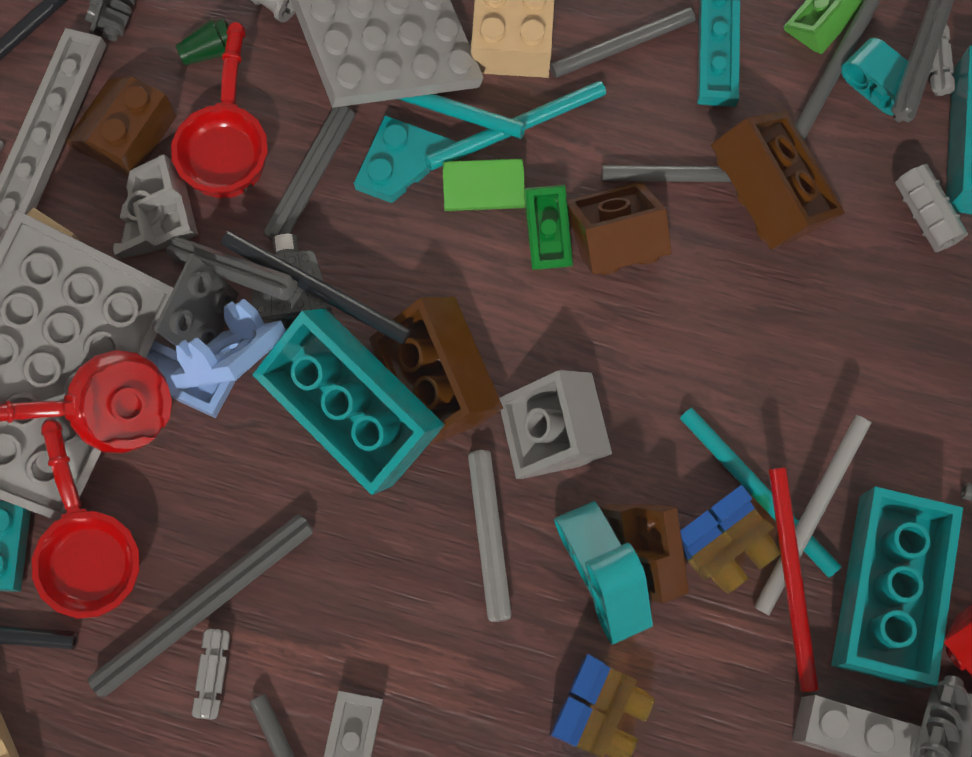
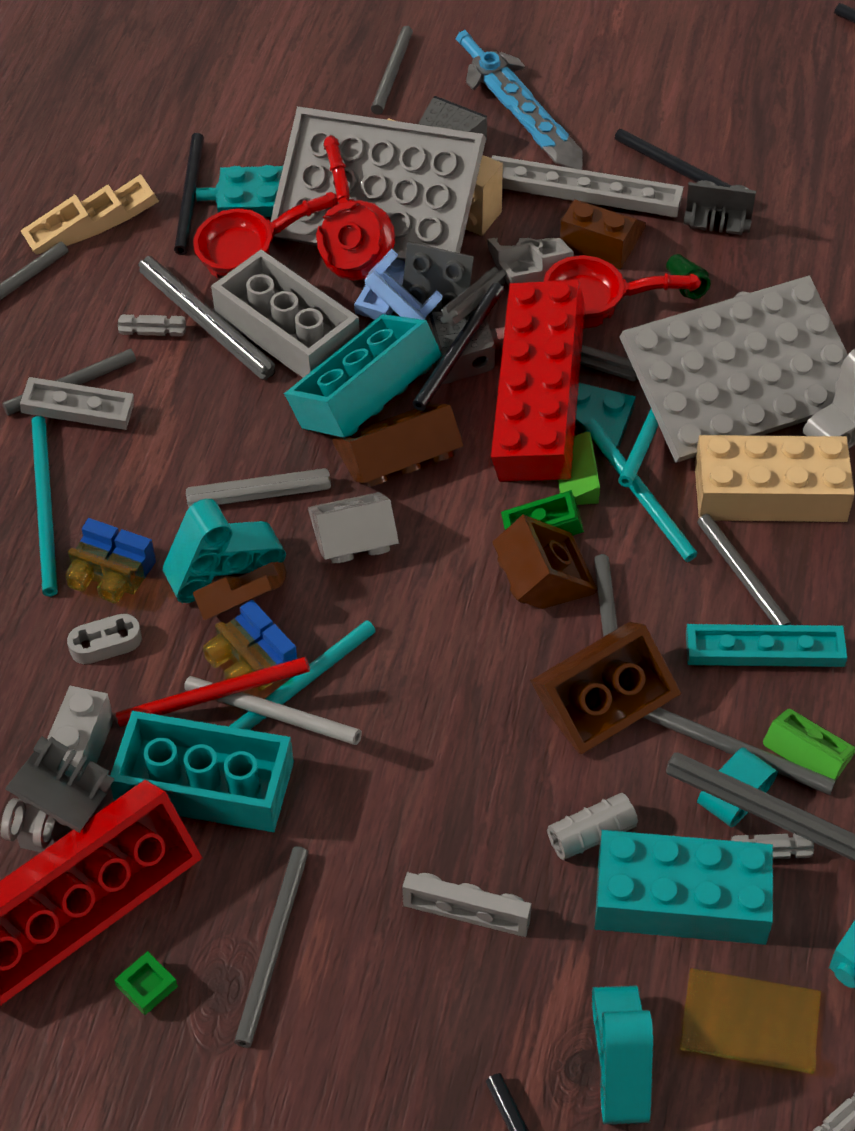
camera: 90 degrees right, 20 degrees down
none -> light grey beam [67,614,142,664]
none -> light grey brick [211,250,360,378]
none -> red brick [491,279,585,482]

